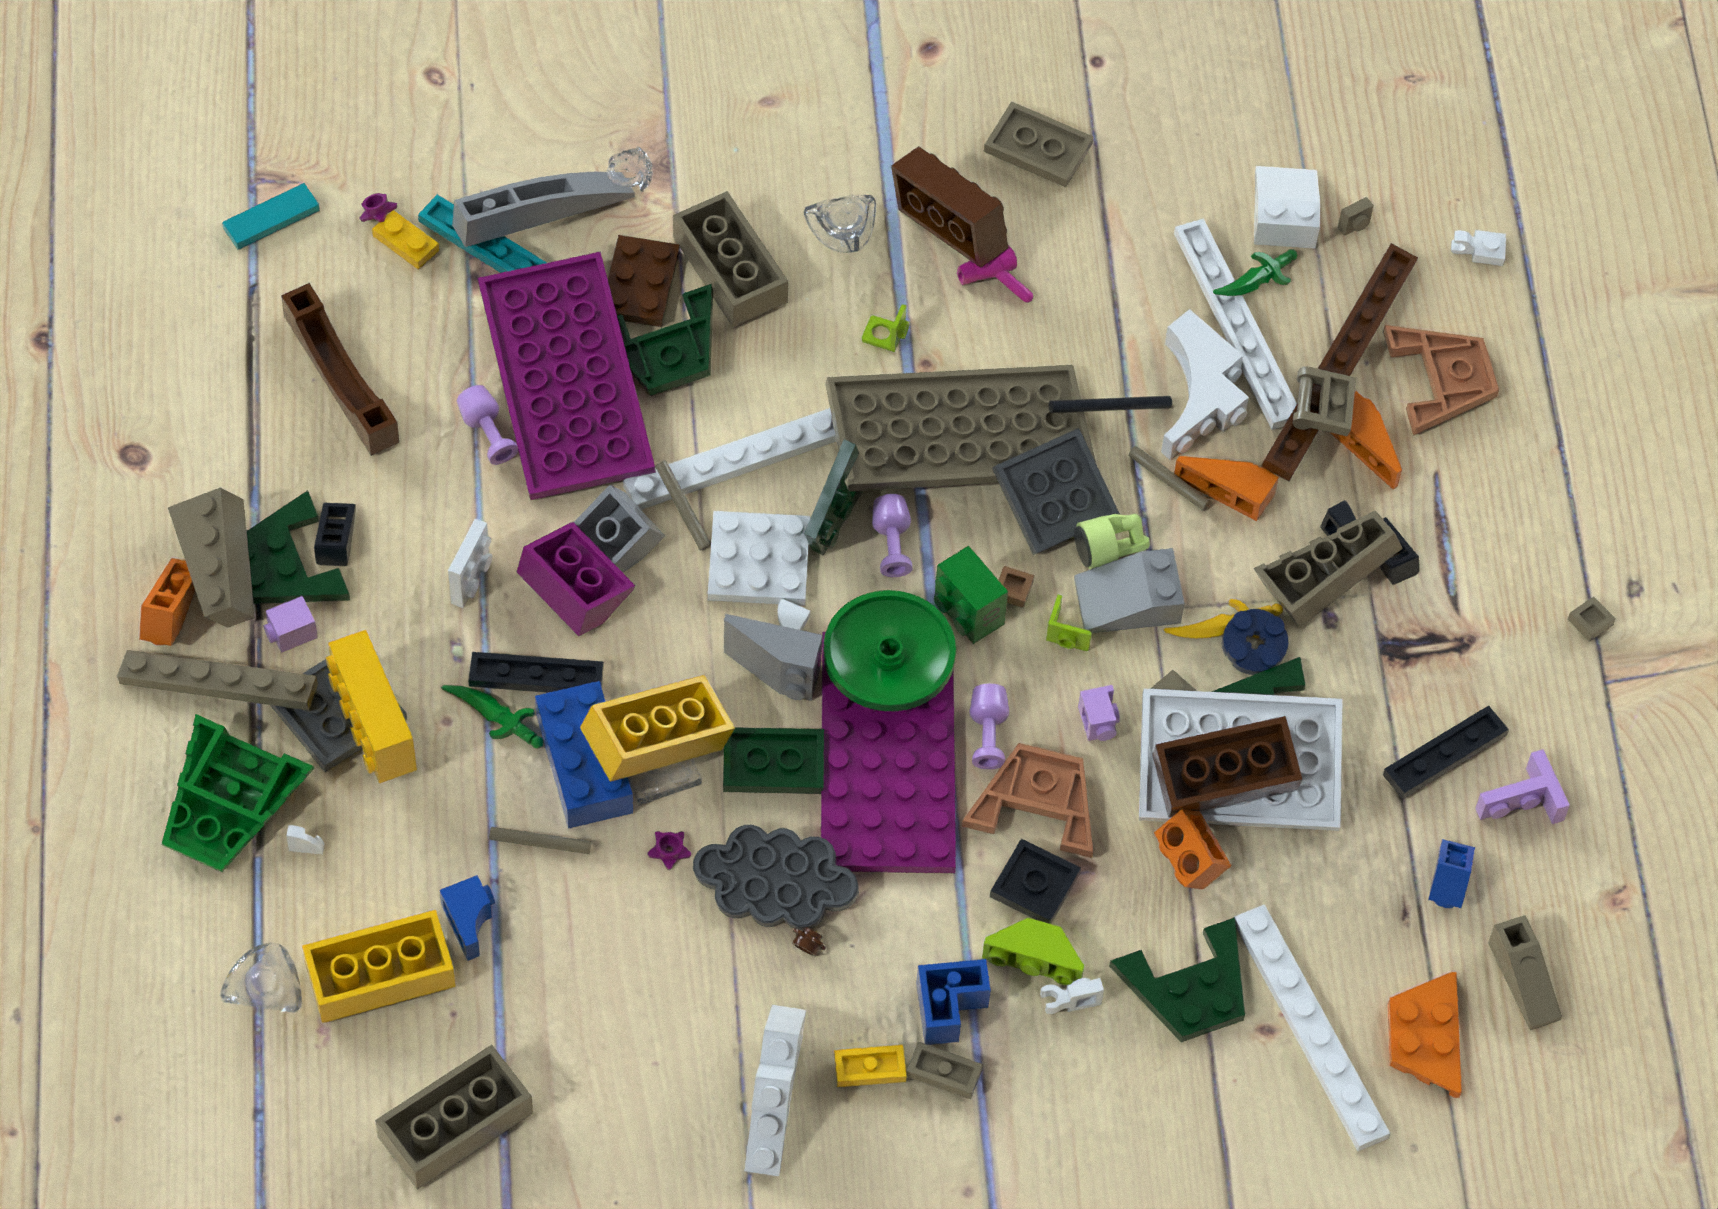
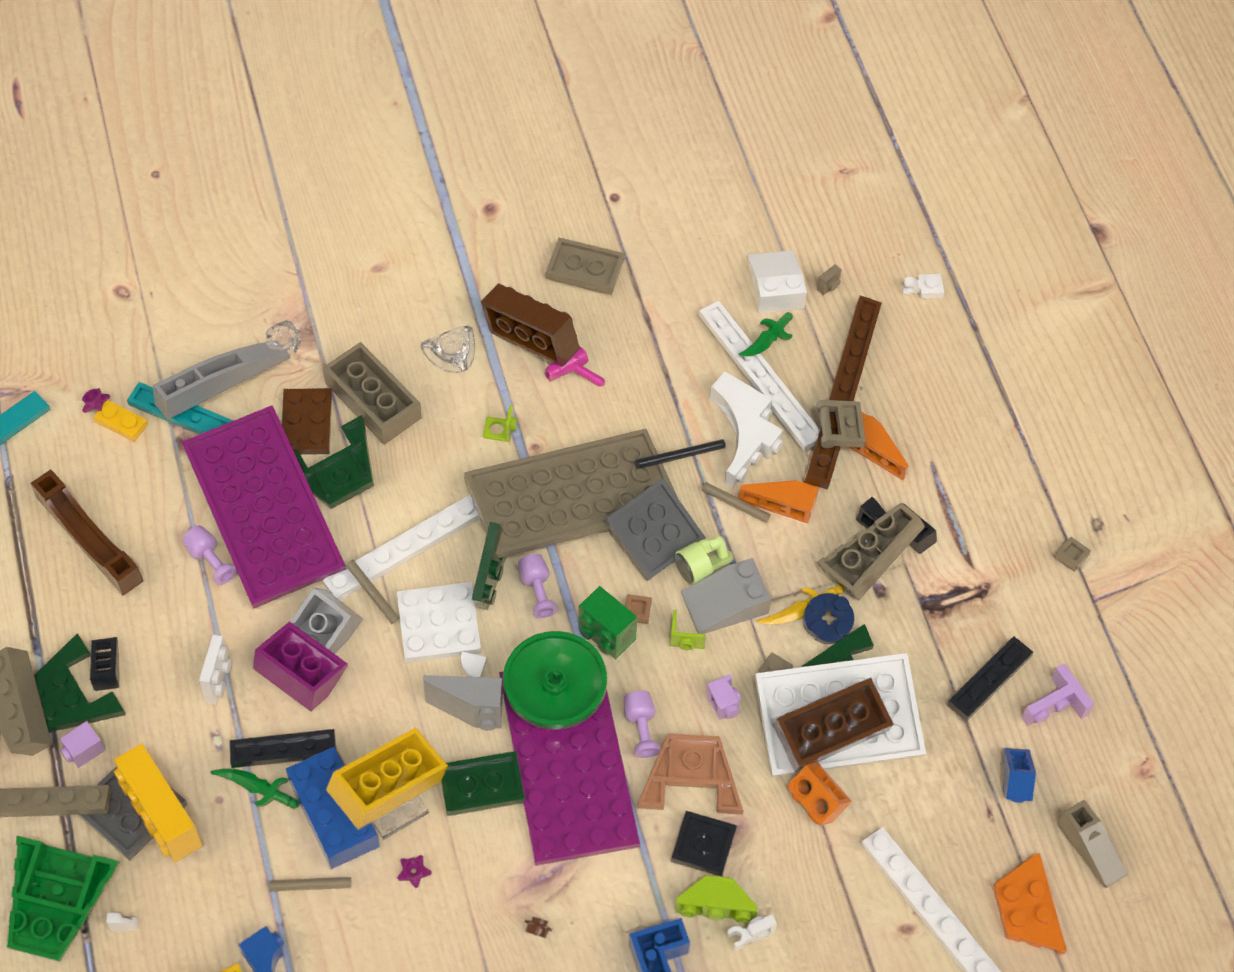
camera: 10 degrees left, 0 degrees up
dark grey plate [693,825,859,931] -> none
dark green wing [1109,917,1245,1042] -> none
nougat wing [1383,325,1499,436] -> none

